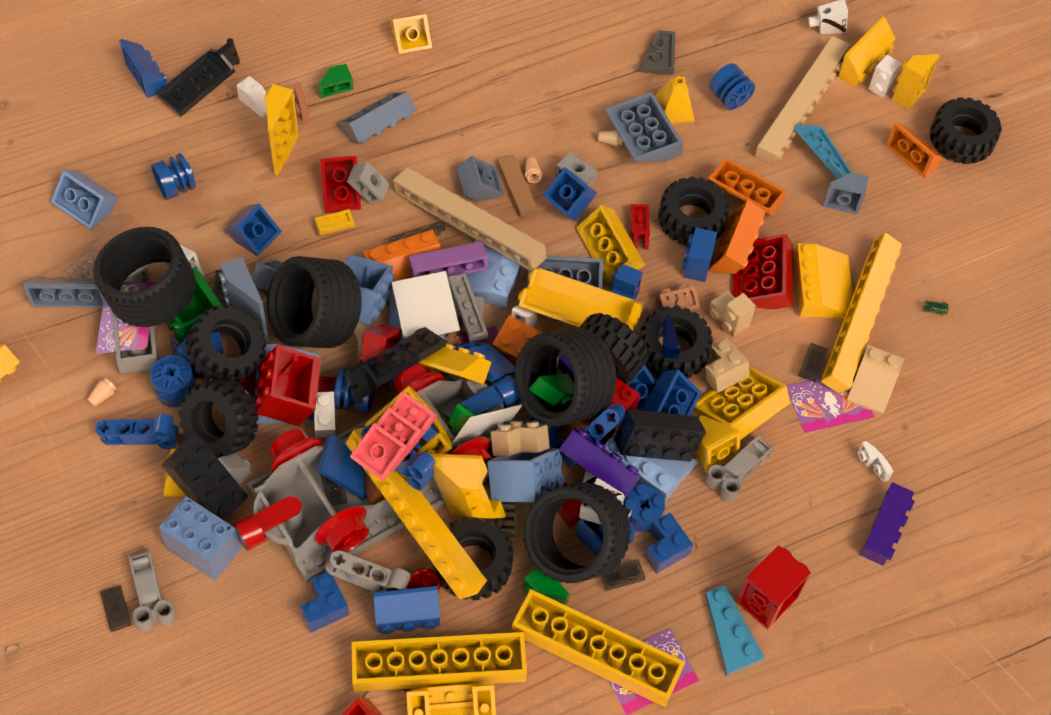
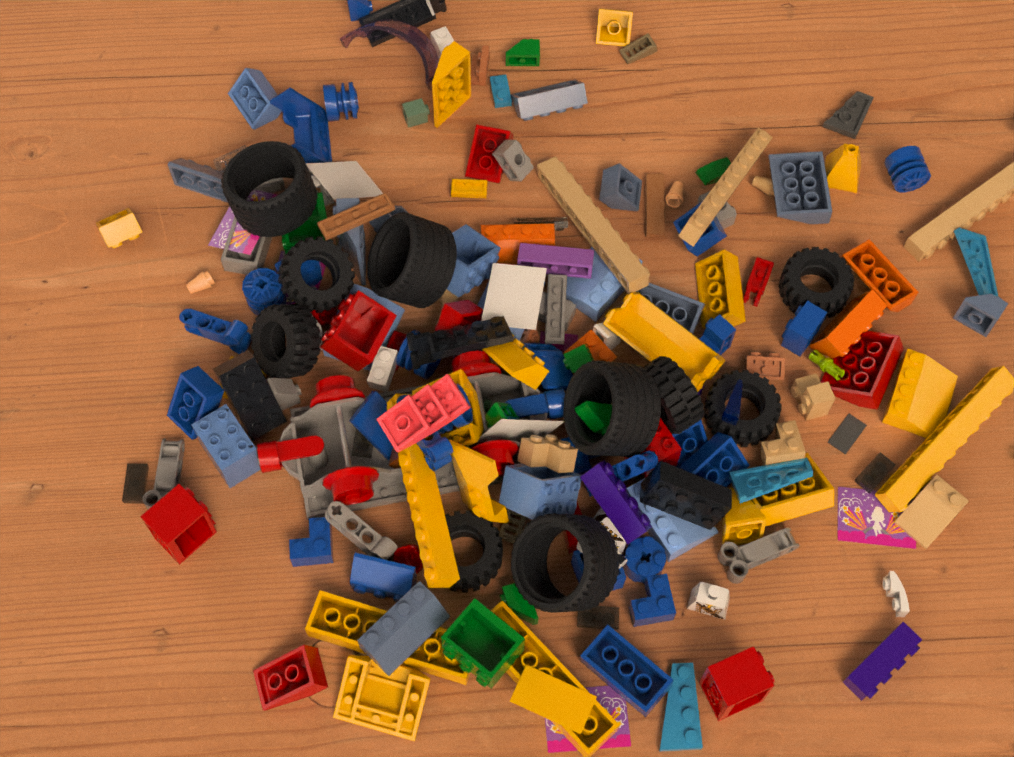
camera: 25 degrees right, 5 degrees up
blue slope [225,203,282,256] -> none
none -> red container [140,484,217,565]
none -> blue brick [167,366,225,440]
none -> blue windscreen [270,88,332,163]
none -> white sticker [306,161,383,200]
none -> medium nougat tile [317,192,395,240]
none -> windscreen [340,19,439,90]
none -> sand blue slope [357,581,450,676]
none -> sand green brick [402,98,430,128]
none -> green container [441,598,525,689]
none -> dark azure piece [490,75,512,108]
none -> yellow sticker [510,664,597,734]
none -> green slope [563,344,594,373]
none -> blue brick [580,624,674,718]
none -> dark tan slope [619,33,658,64]
none -> tan brick [678,127,773,247]
none -> white torso [687,582,730,620]
none -> green slope [695,157,731,185]
none -> dark azure wing [729,458,813,504]
none -> lime pin [809,350,845,380]
none -> dark grey sticker [828,414,867,455]

